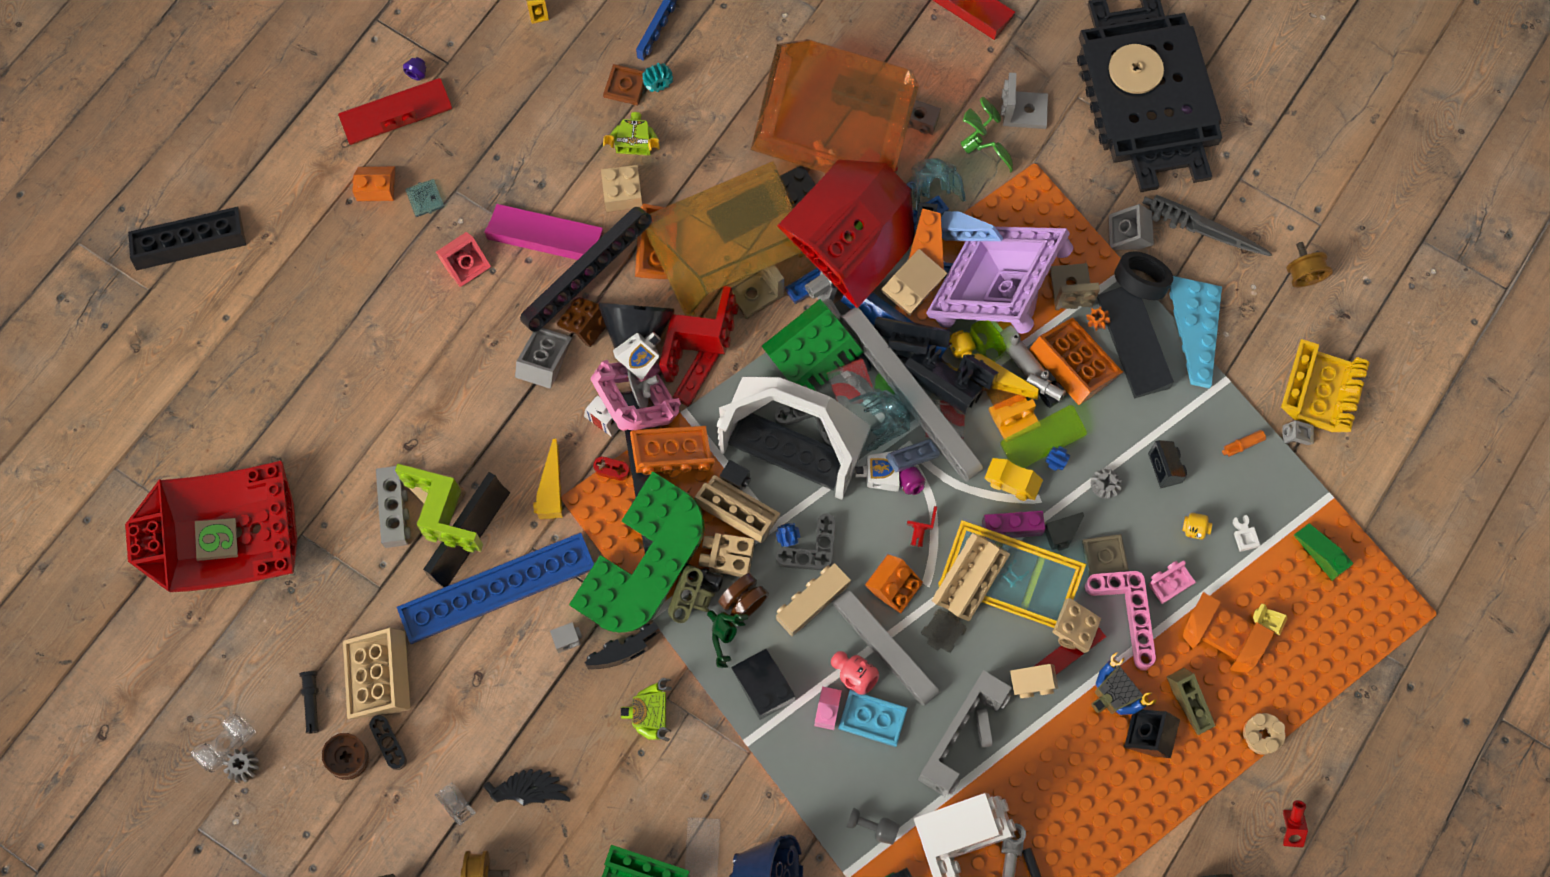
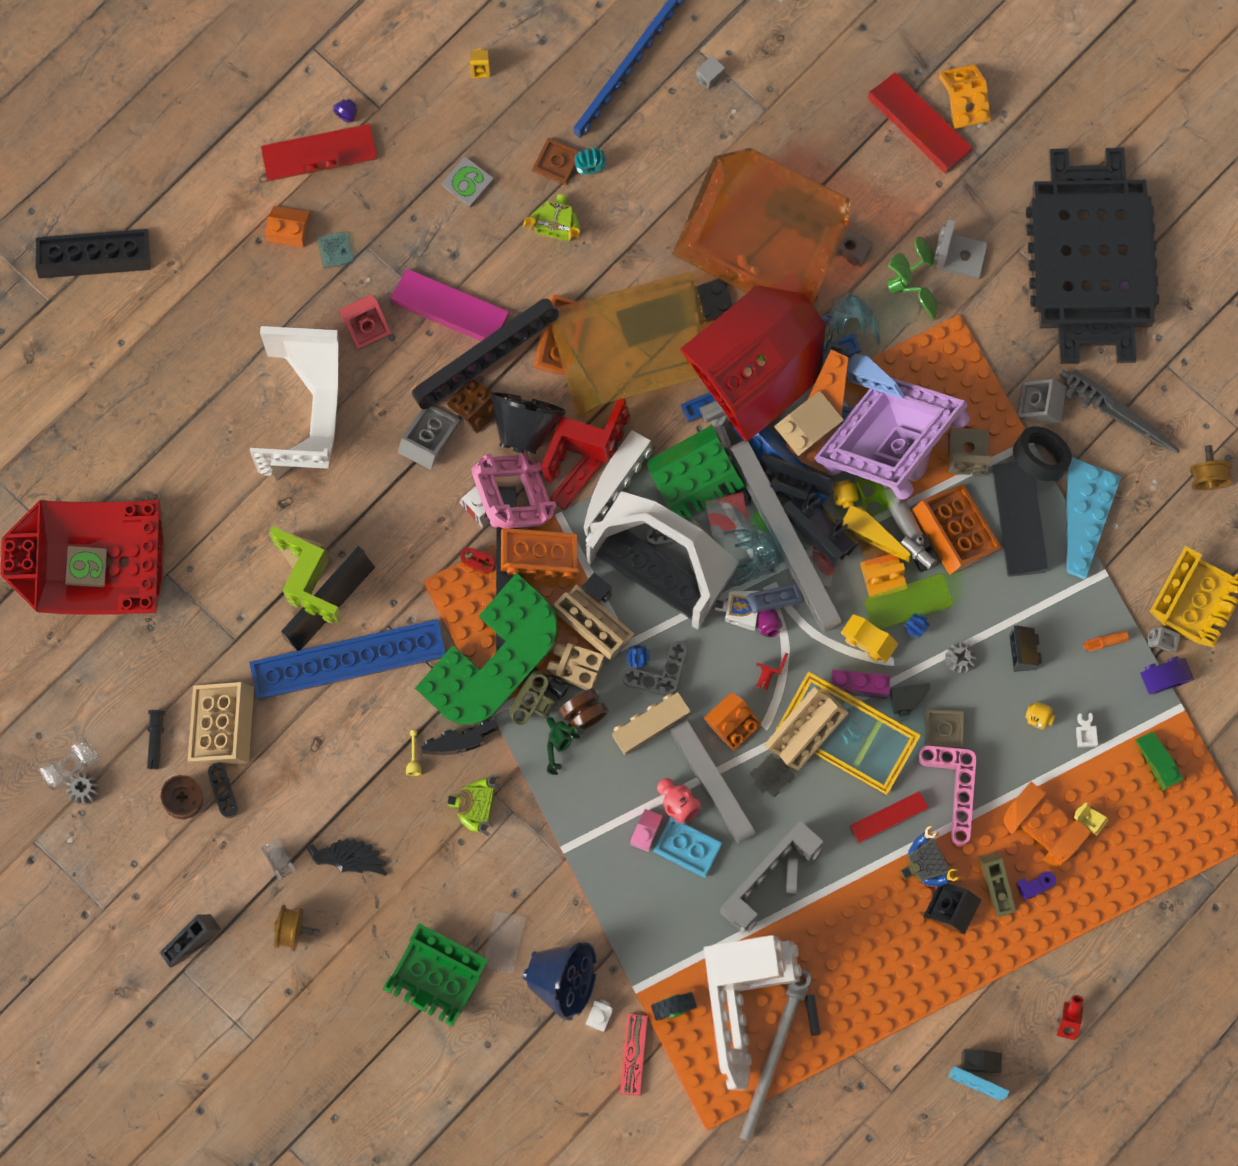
camera: 10 degrees right, 5 degrees up
light grey brick [376,466,411,548] -> none
yellow slope [533,438,563,520] -> none
light grey brick [550,623,582,653] -> none
tan brick [601,165,642,212] -> none
white torso [613,332,661,380] -> none
light grey shield [627,369,659,408] -> none
dark tan bracket [728,250,784,319] -> none
black slope [731,649,795,720] -> none
dark grey piece [847,808,900,845] -> none
black plate [958,354,999,390] -> none
tan brick [1010,664,1058,699] -> none
tan plate [1052,598,1101,653] -> none
orange gear [1086,306,1110,331] -> none
tan piece [1109,44,1164,94] -> none
bright pink bracket [1149,560,1196,604] -> none
tan plate [1243,713,1285,755] -> none
none -> white panel [250,326,339,481]
none -> light yellow hinge [406,729,422,776]
none -> light grey tile [441,157,494,208]
none -> white slope [584,430,653,536]
none -> dark purple leg [1016,871,1056,902]
none -> dark purple brick [1140,656,1195,695]

